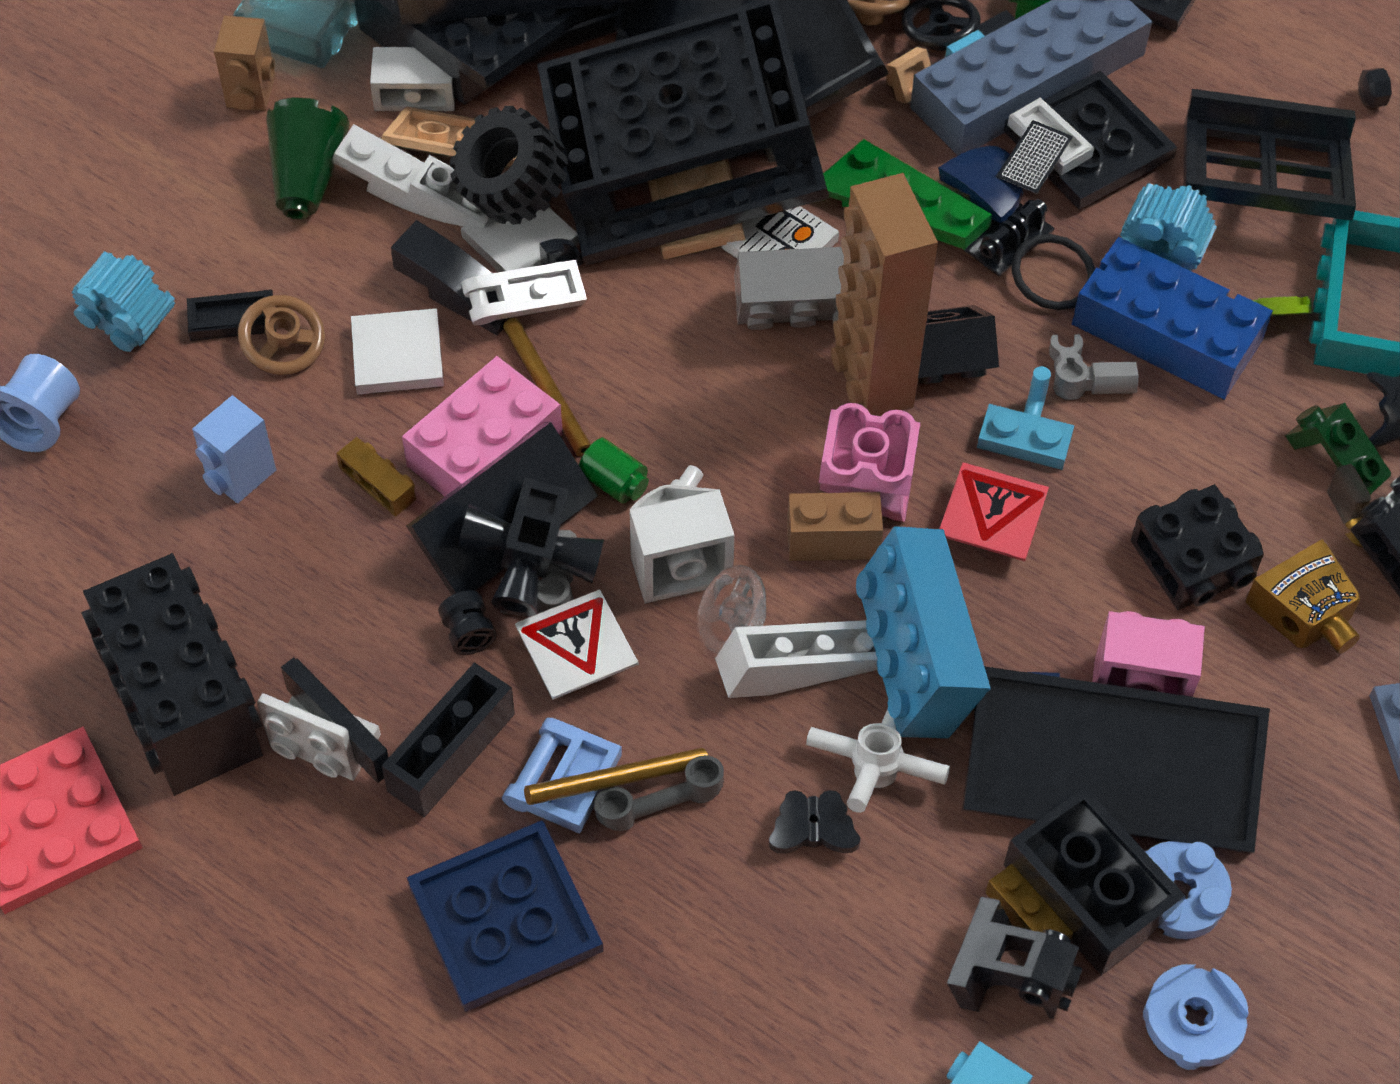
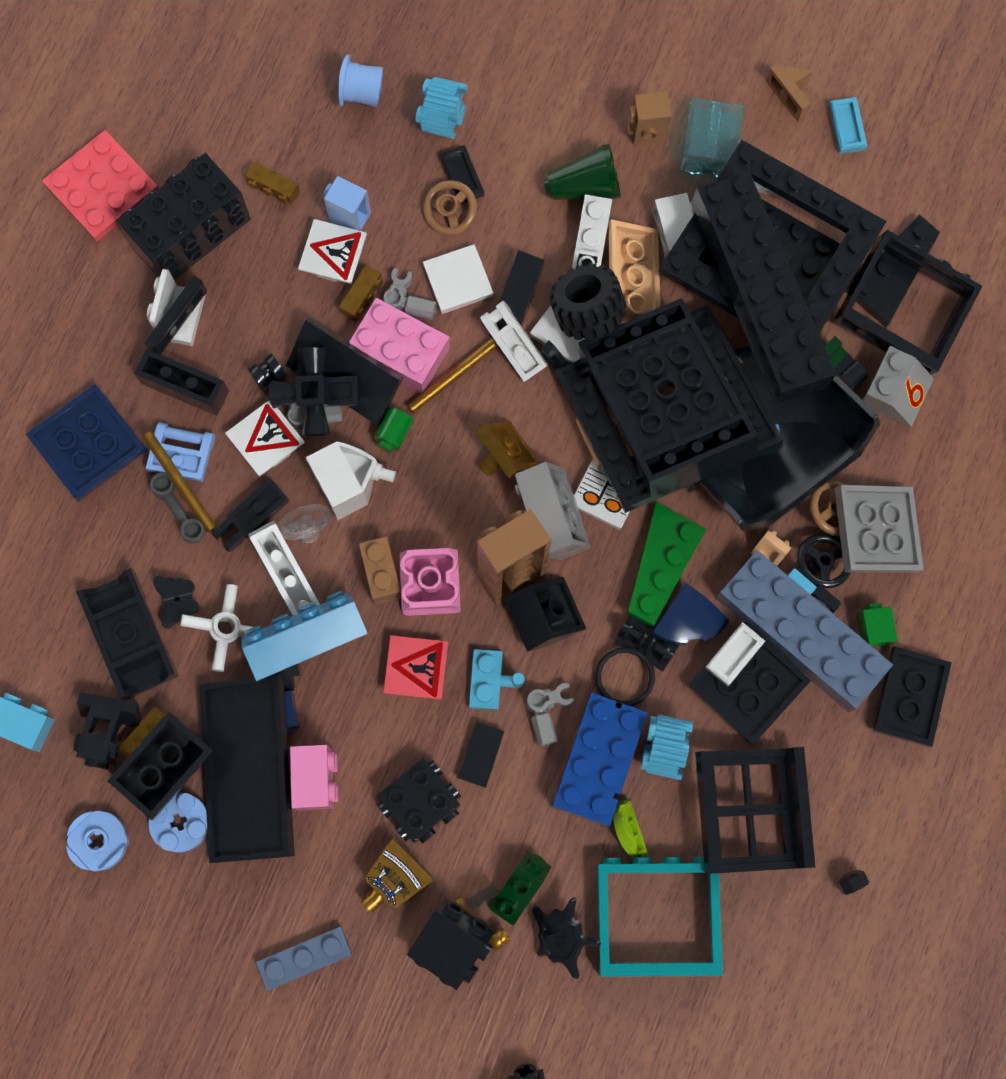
camera: 75 degrees right, 20 degrees up
black sticker [996,120,1073,194] -> none
none -> black piece [76,568,179,700]
none -> black hinge [212,479,290,552]
none -> pearl gold piece [245,162,300,204]
none -> white piece [298,219,367,284]
none -> light grey bar [384,268,437,321]
none -> black tile [458,722,505,788]
none -> pearl gold tile [476,421,540,478]

